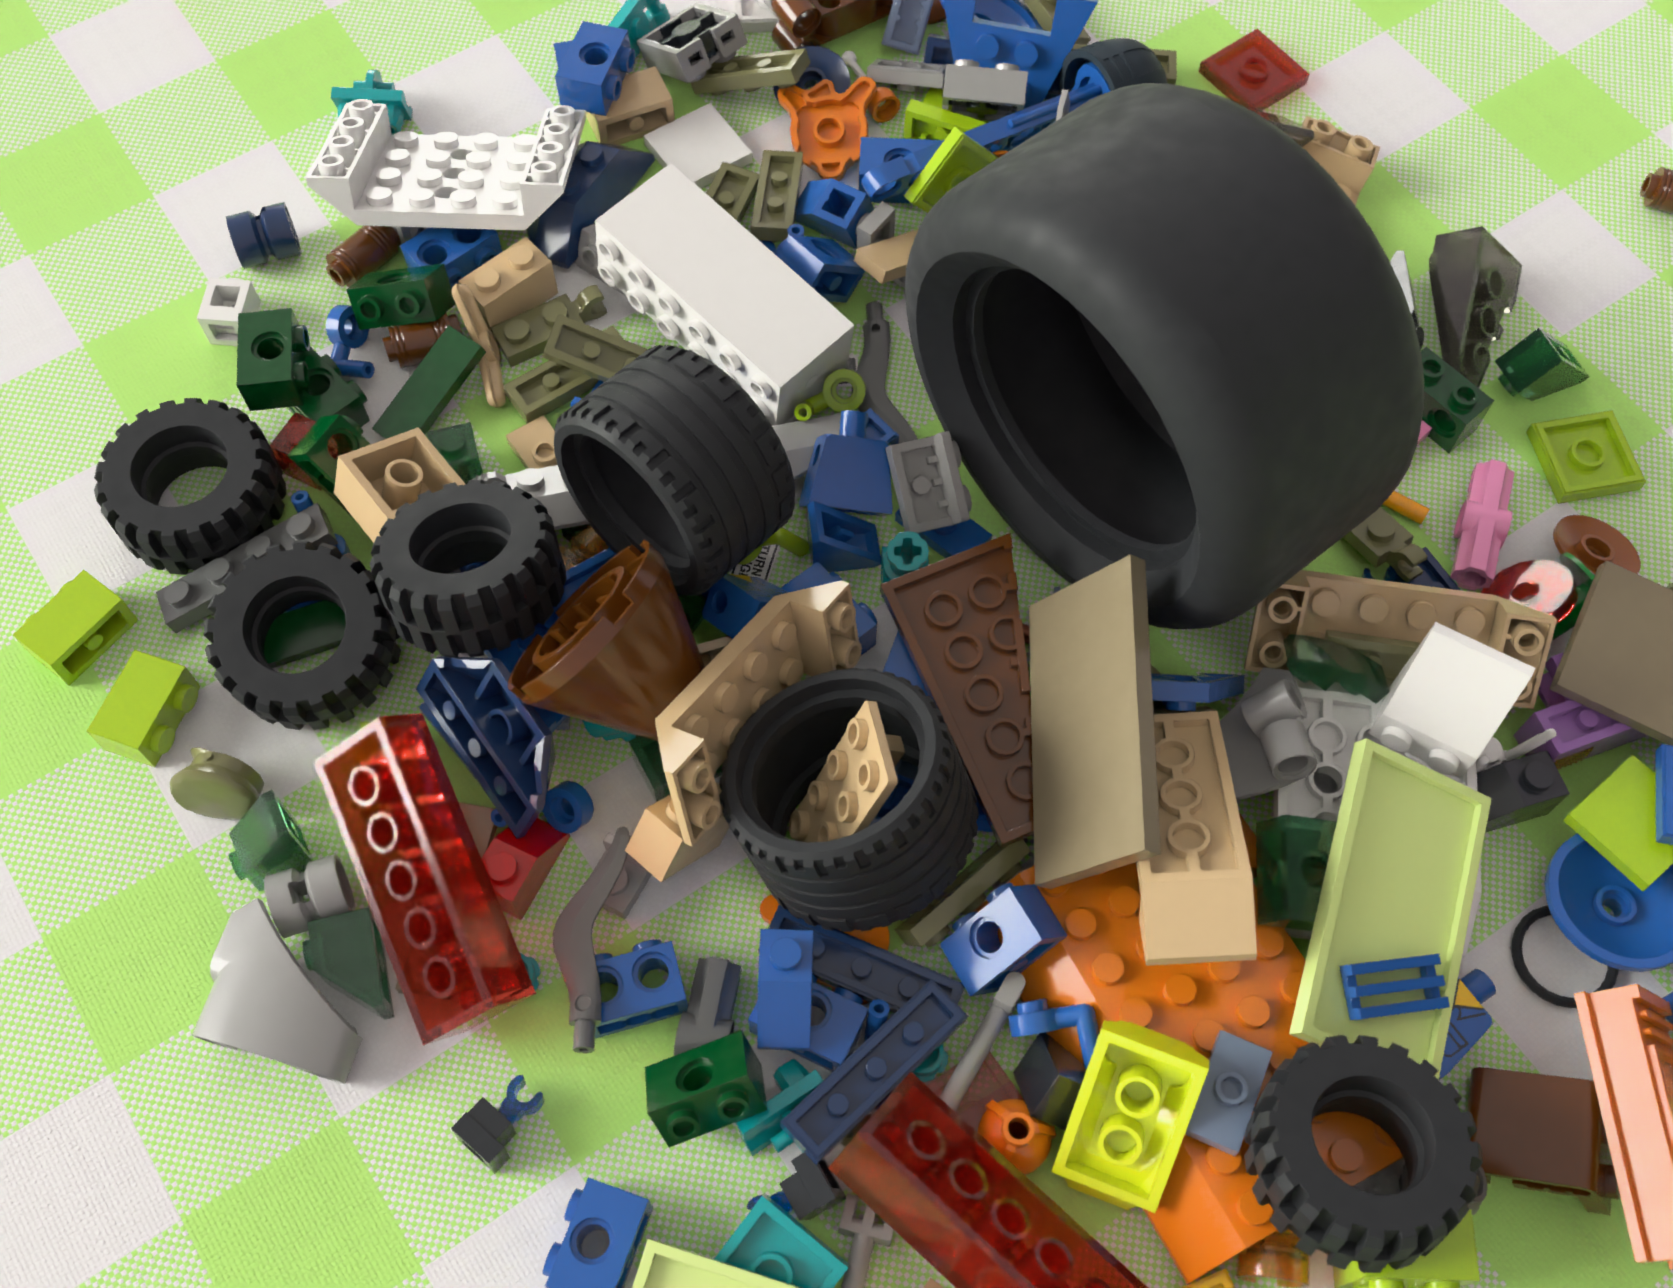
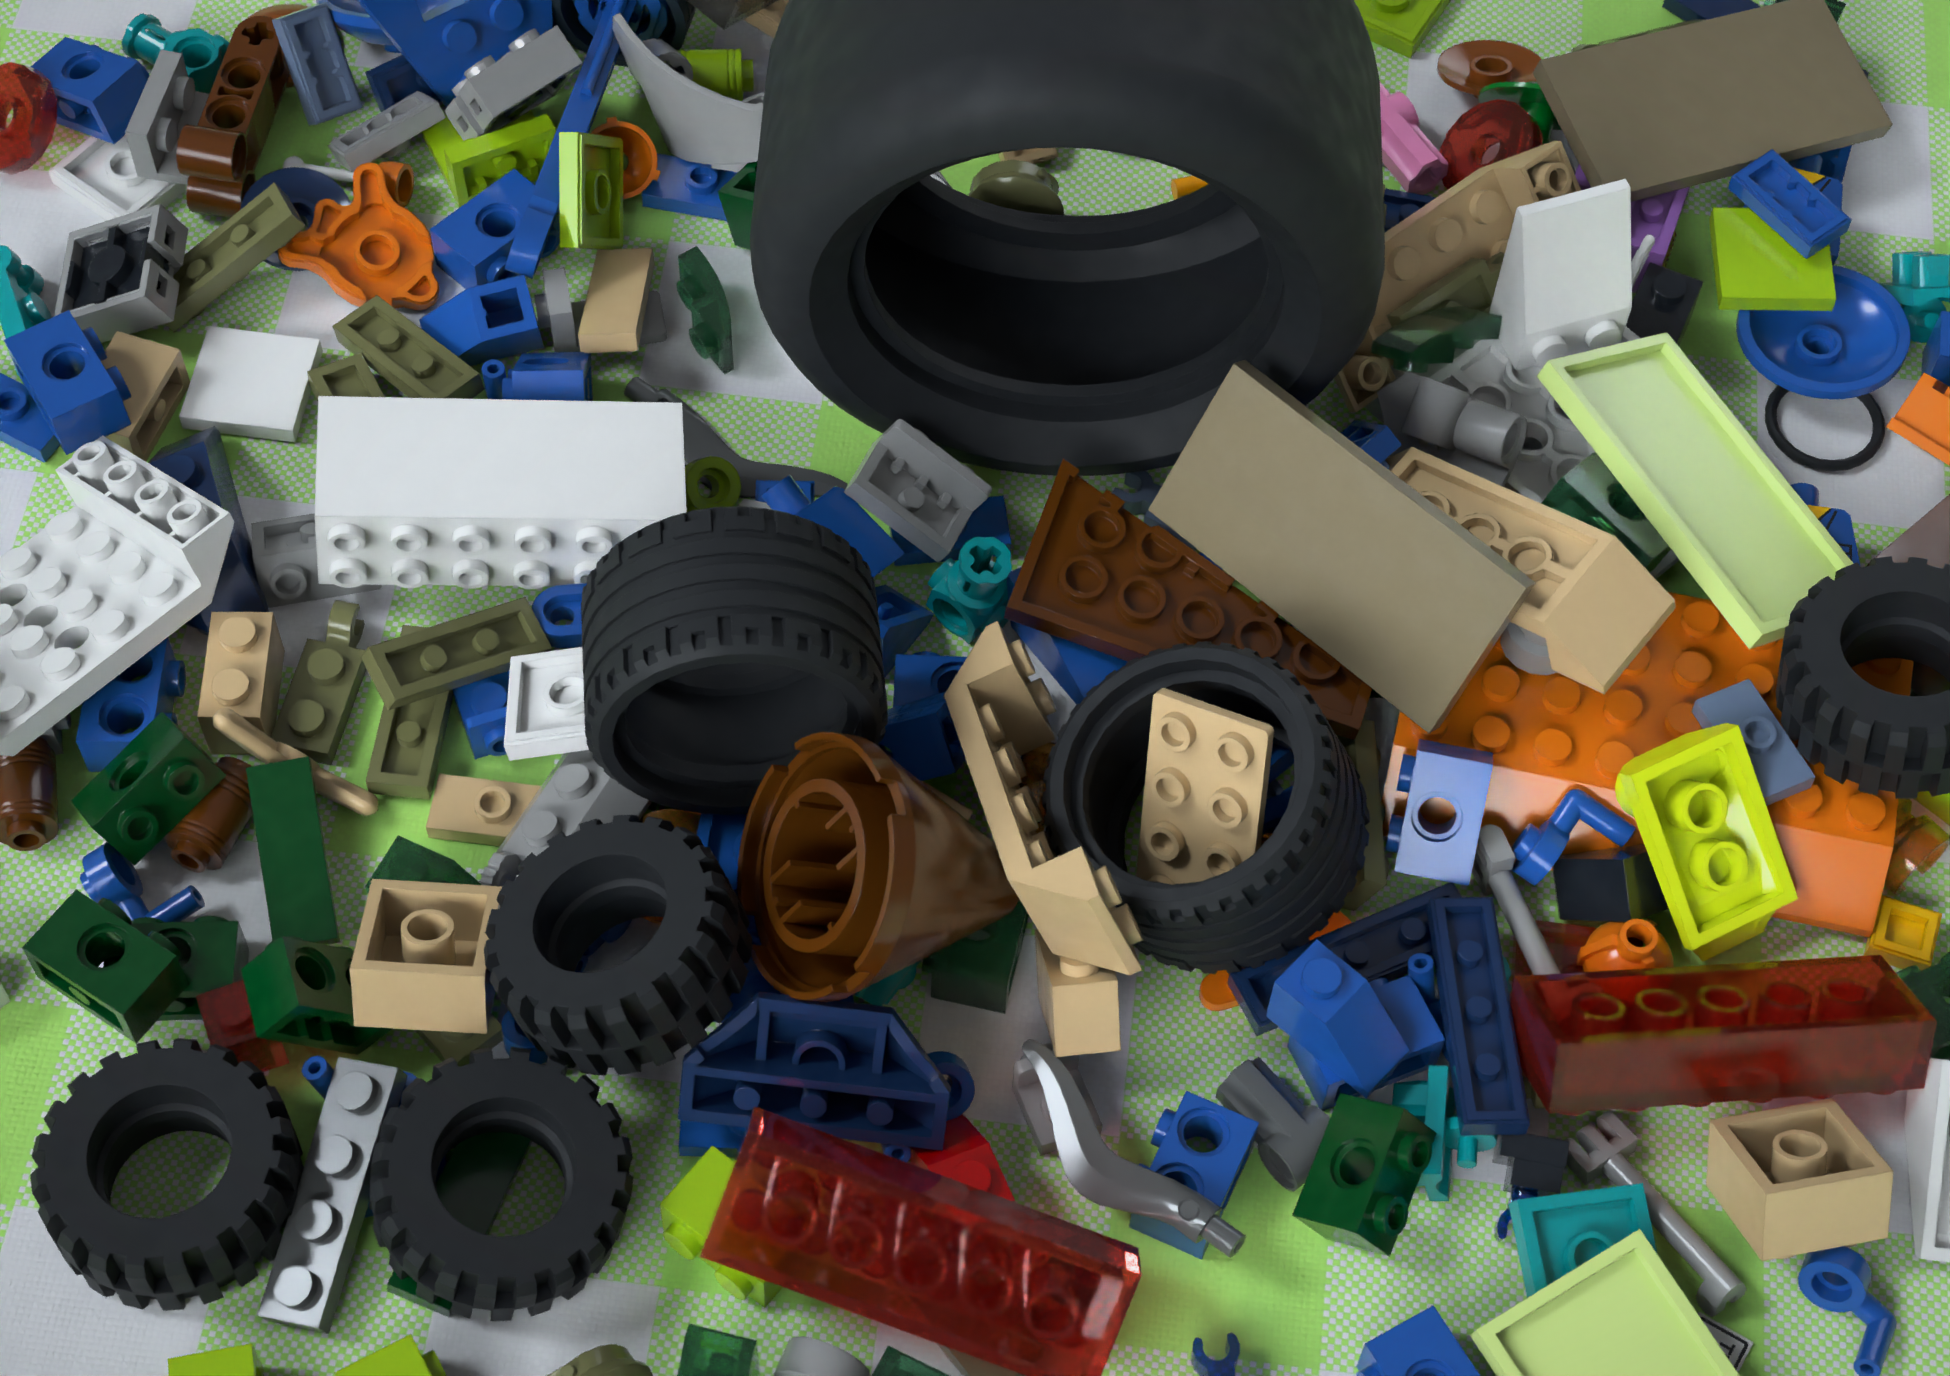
camera: 50 degrees left, 5 degrees down
blue tile [1340,954,1450,1020] -> none

